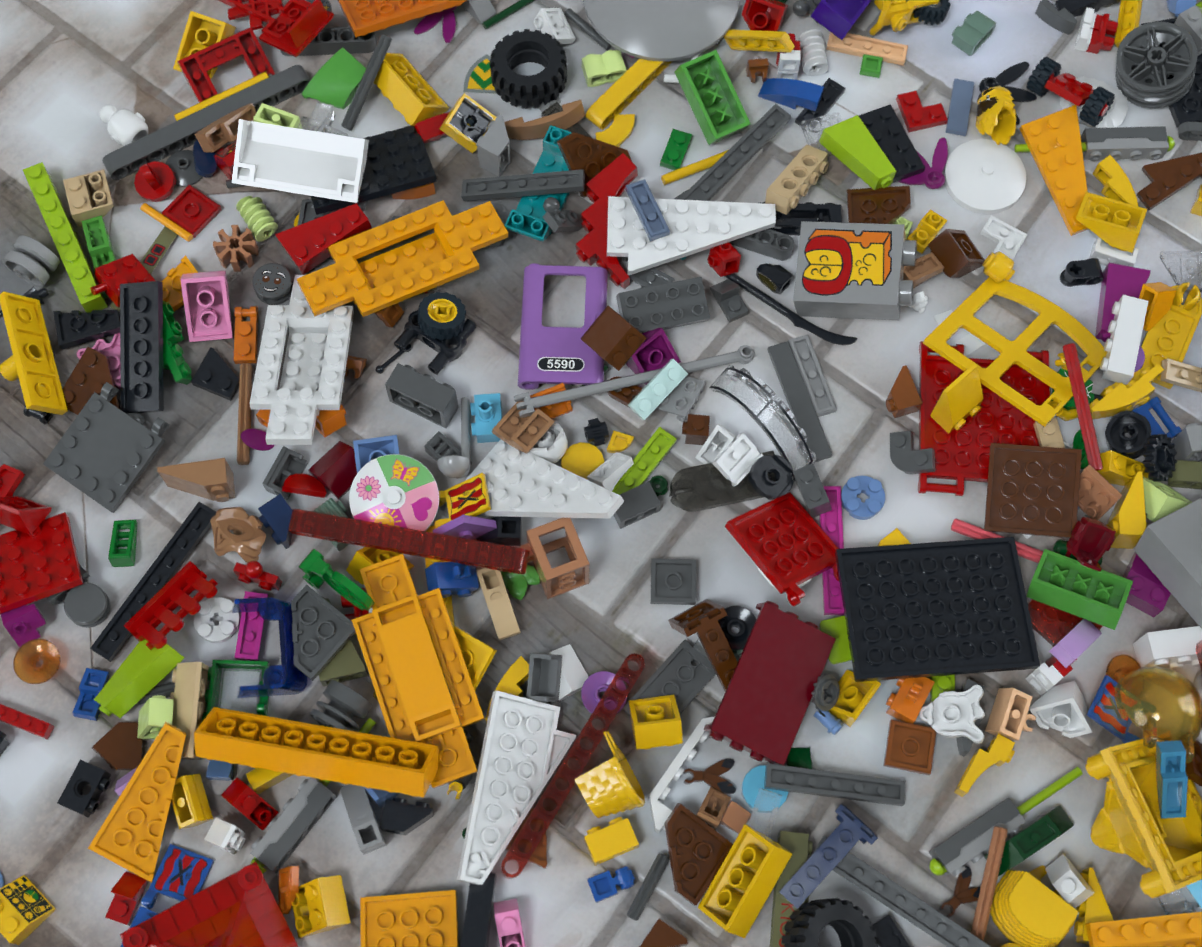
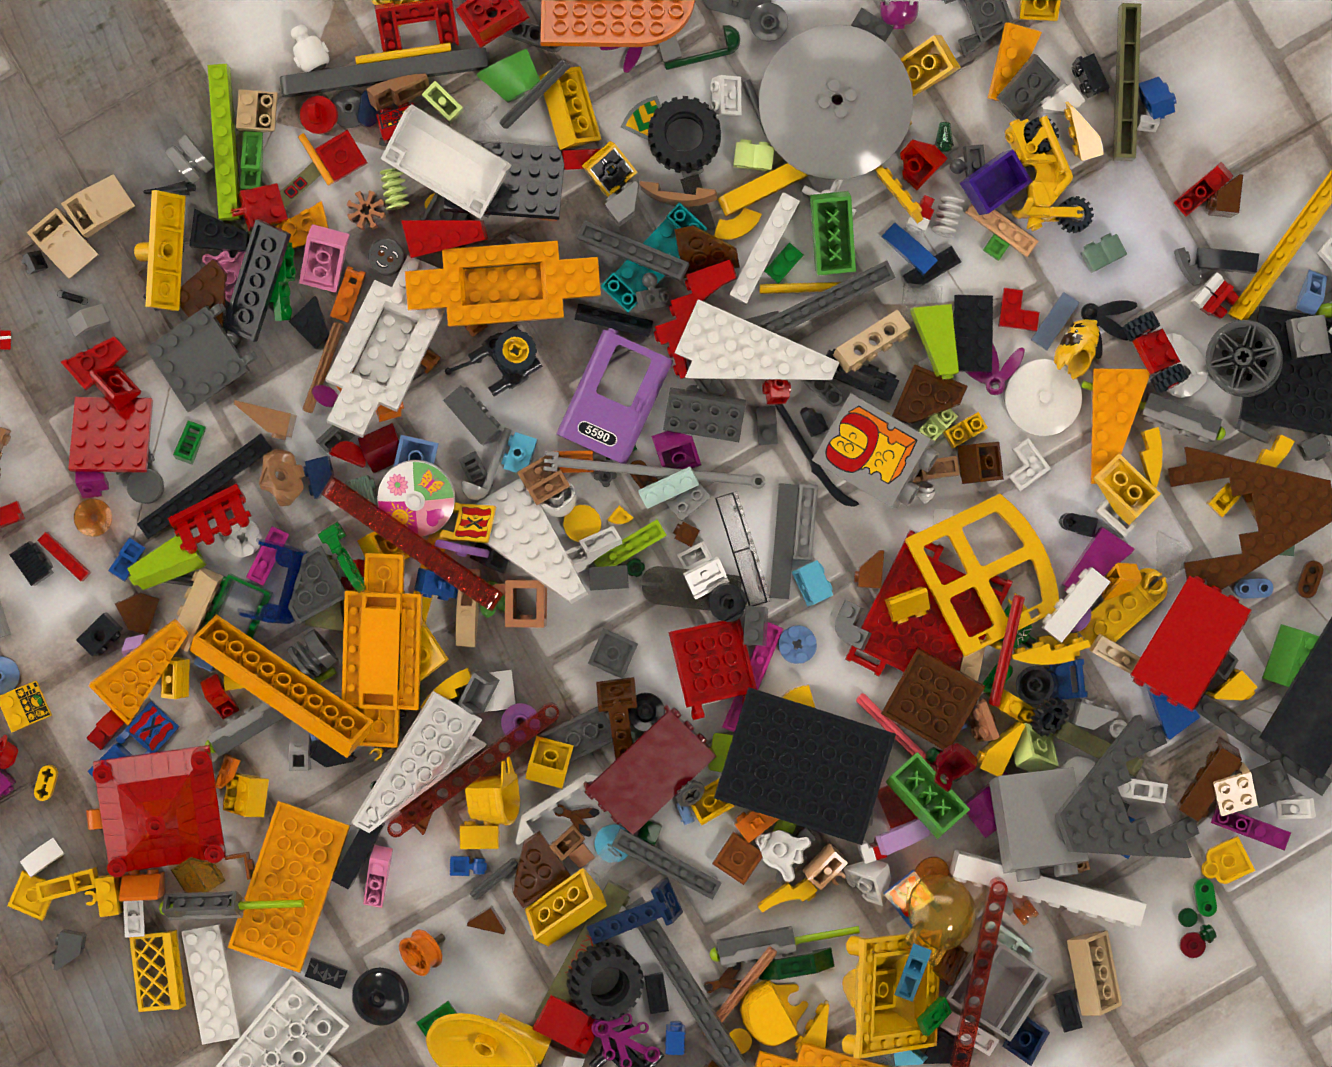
camera: 25 degrees right, 20 degrees up
yellowish green brick [137,695,173,740] -> none
white slope [204,818,245,855] -> none
red plate [233,561,282,591] -> none
reddish brown slope [580,306,646,371] -> none
black gear [584,418,609,446] -> none
sand blue tile [625,179,670,241] -> none
dark orange tile [746,58,769,83] -> none
yellow head [982,251,1015,283] -> none
white slope [1045,854,1095,908] -> none
none -> black tile [574,304,653,337]
none -> dark grey plate [594,471,617,487]
none -> white brick [729,192,800,305]
none -> medium azure brick [792,560,833,607]

